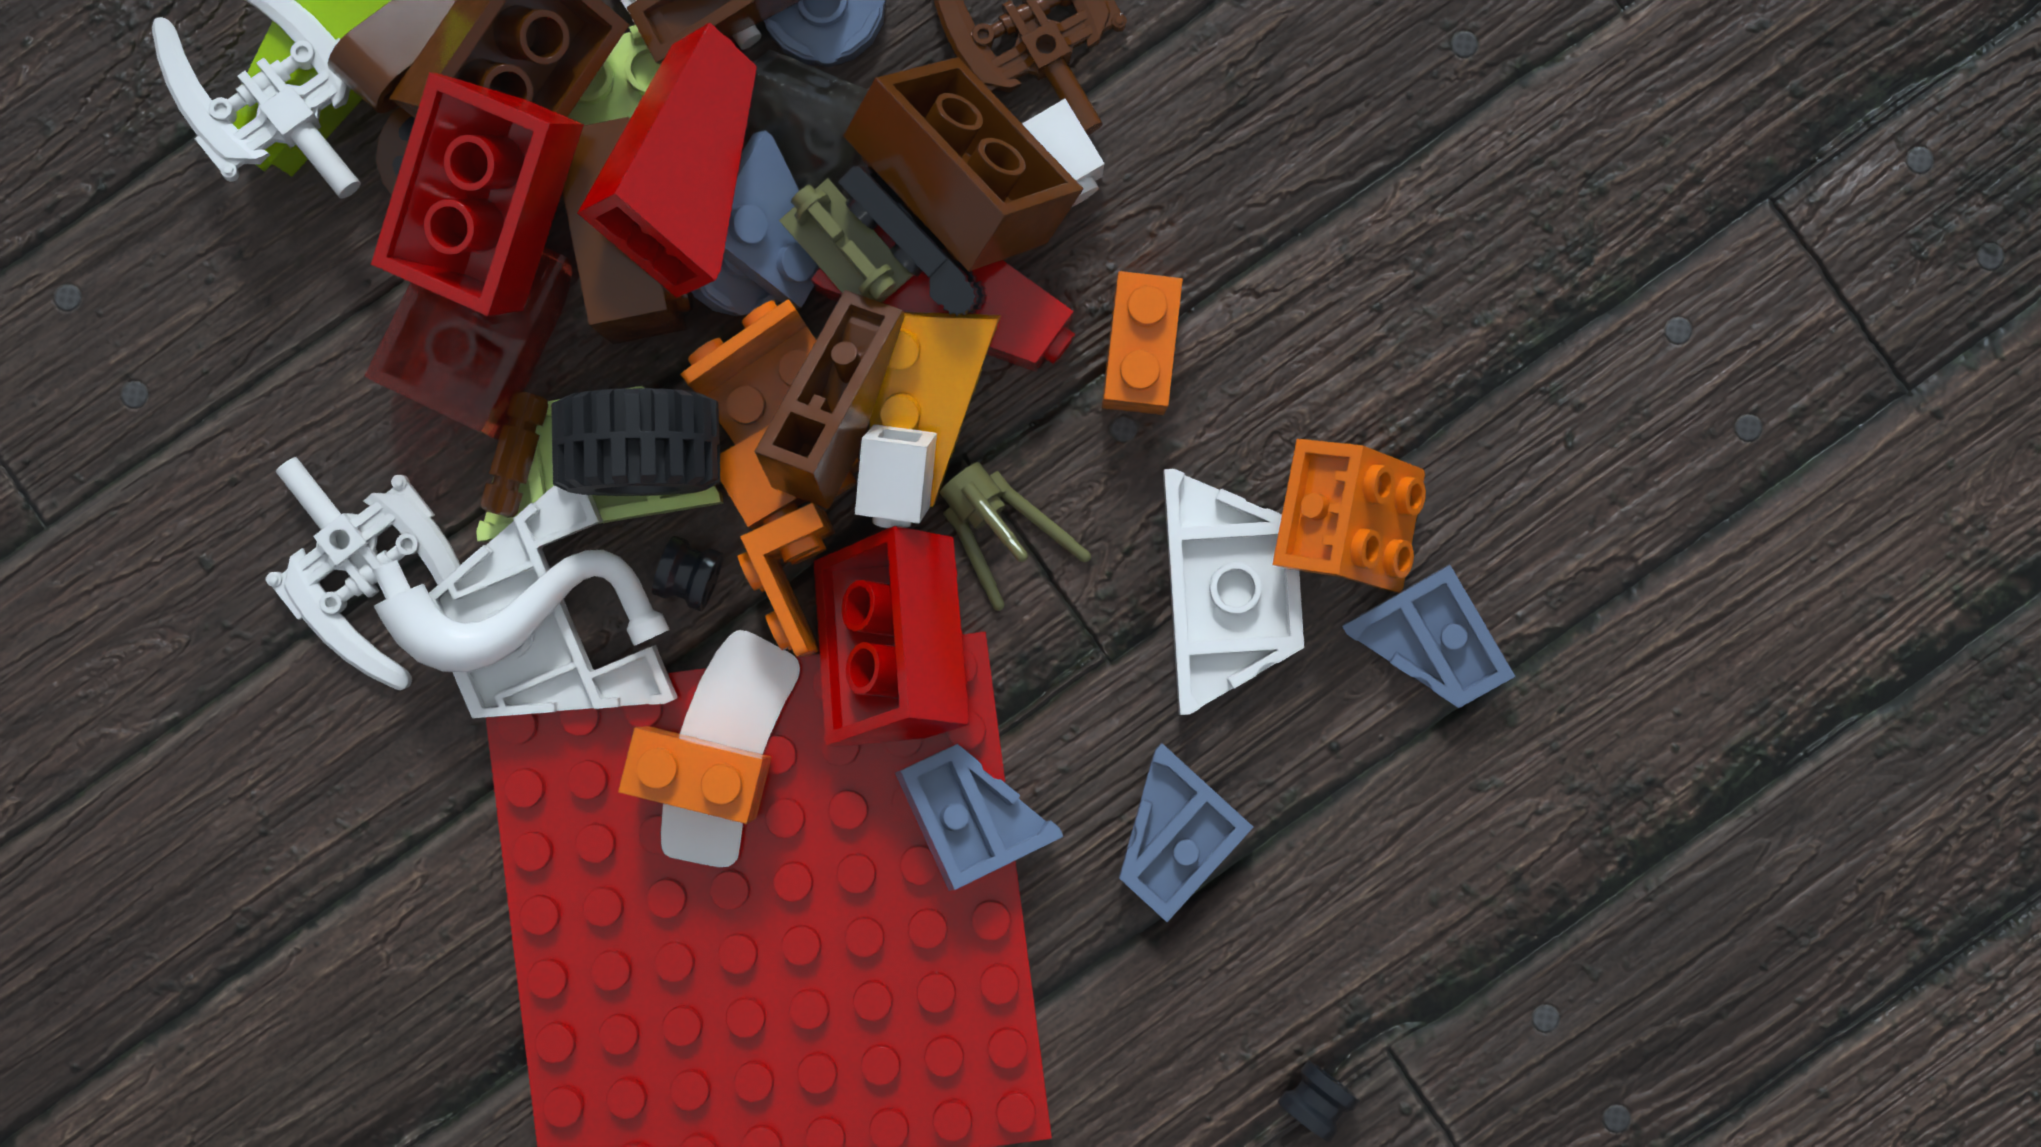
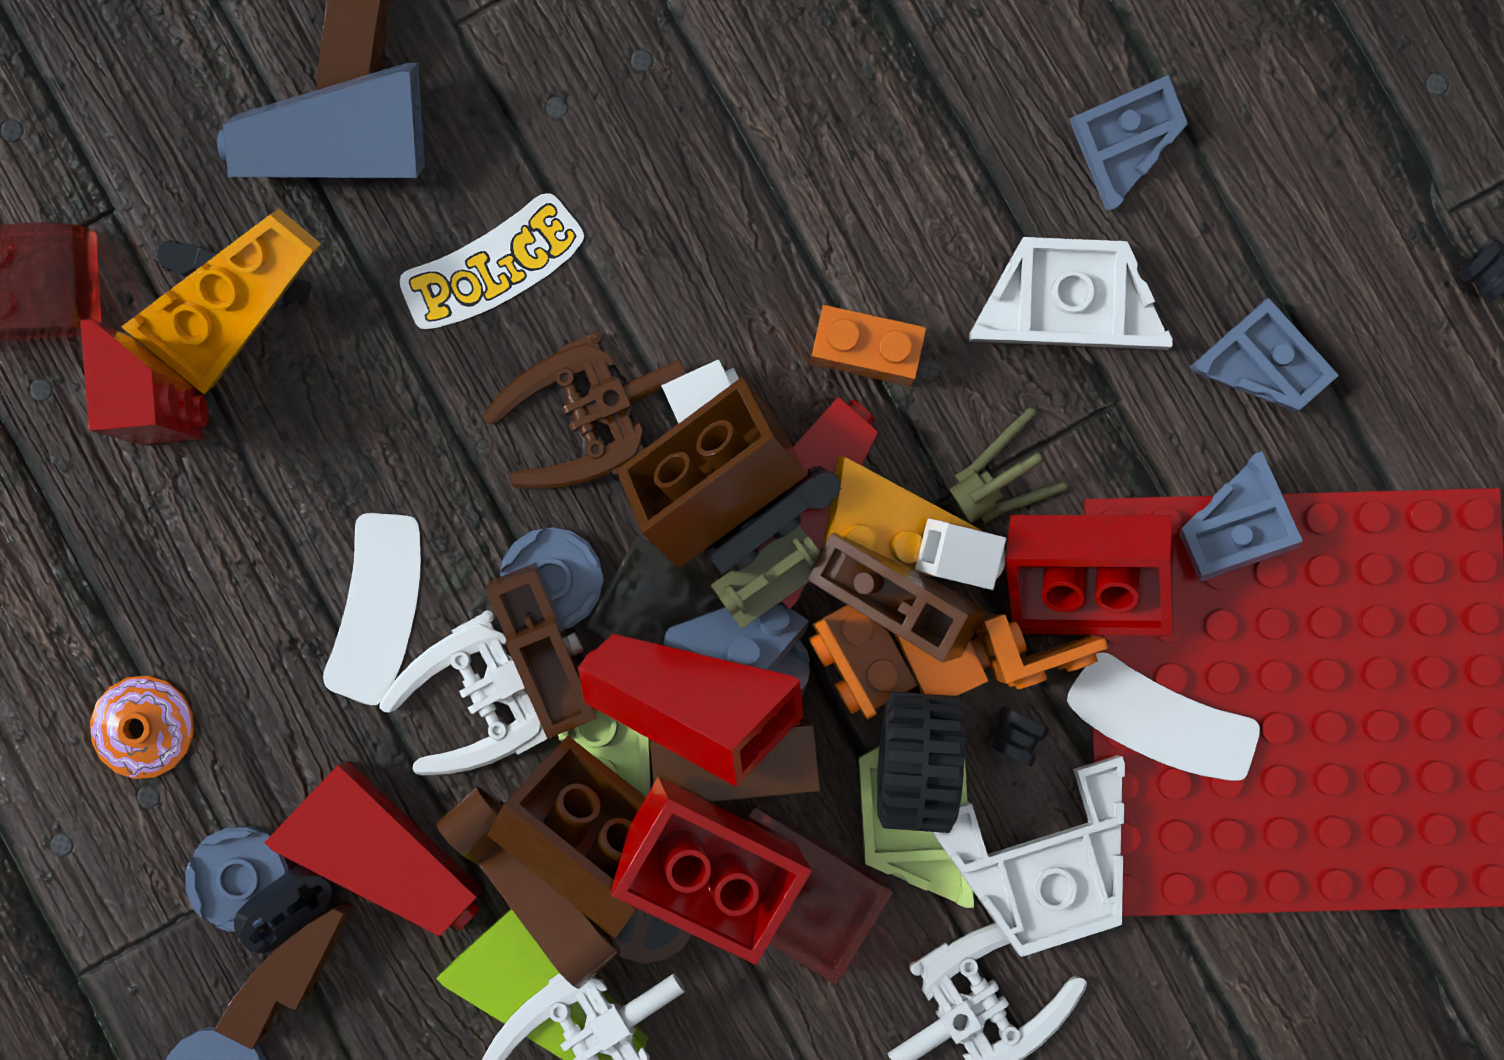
camera: 85 degrees left, 0 degrees up
white animal [373,550,670,672] -> none
reddish brown axle [480,391,548,517] -> none
orange brick [618,726,772,824] -> none
orange bracket [1272,439,1426,593] -> none

